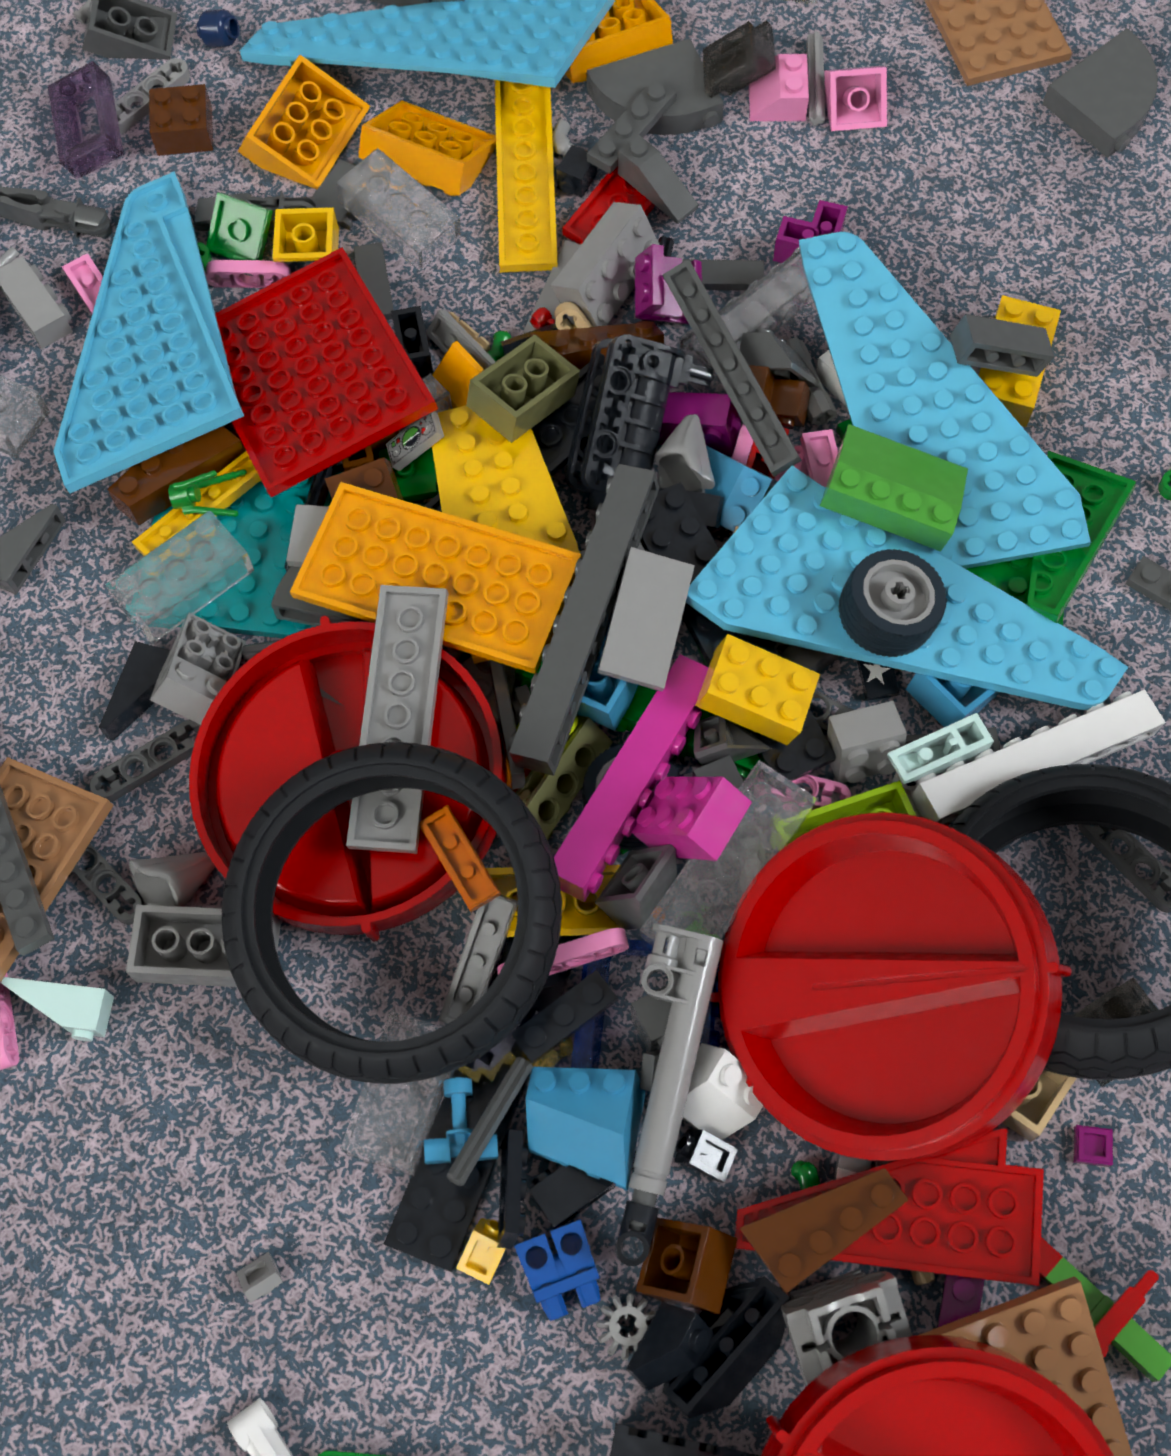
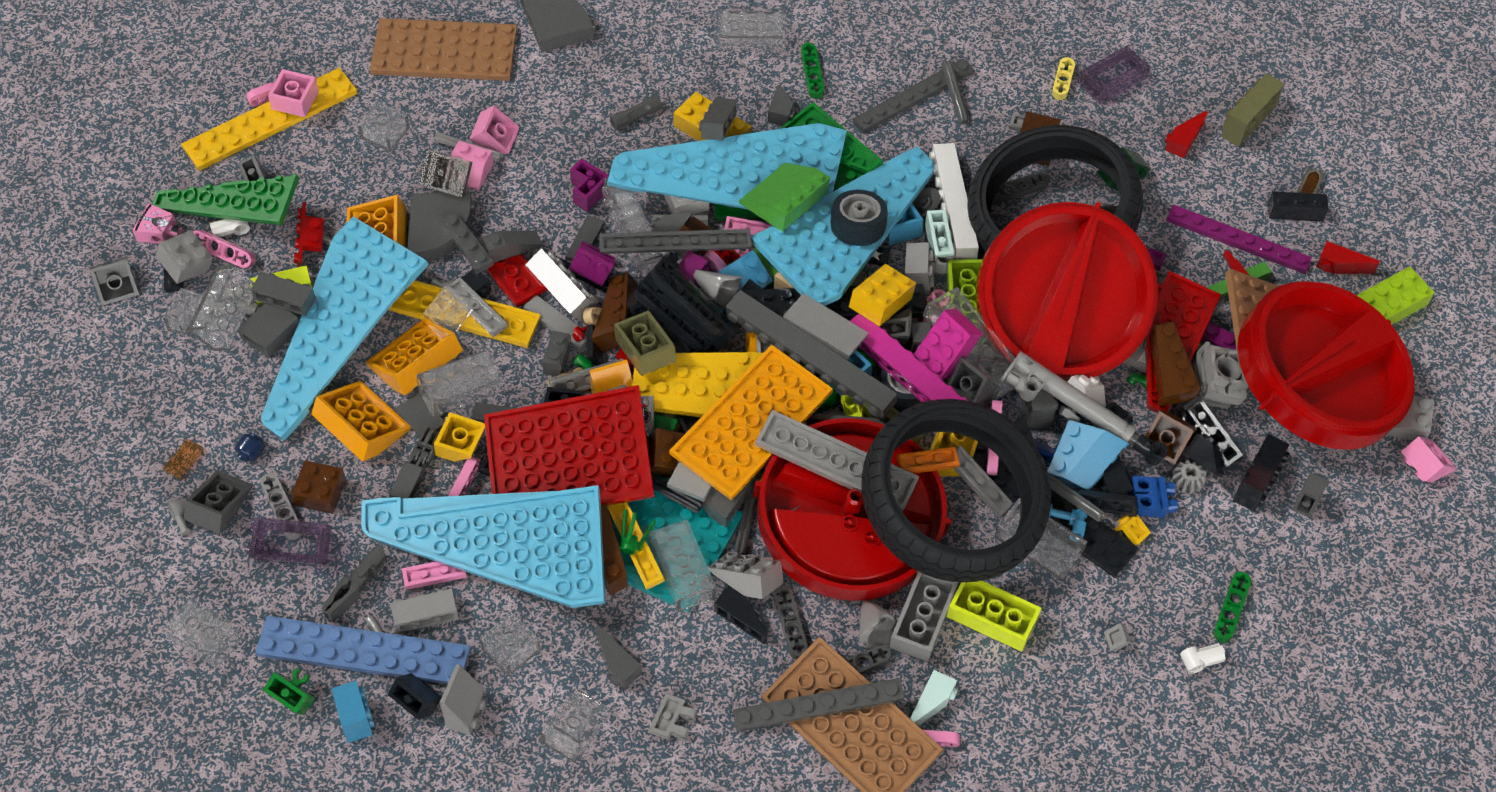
camera: 75 degrees left, 10 degrees down
plate [206,192,273,260] -> none
none -> clear plate [423,284,477,333]
none -> light grey tile [445,277,508,337]
none -> dark grey brick [542,331,572,376]
none -> dark grey axle [610,95,662,131]
none -> dark grey slope [767,85,795,126]
none -> dark grey dish [912,188,941,217]
none -> neon yellow brick [947,581,1042,652]

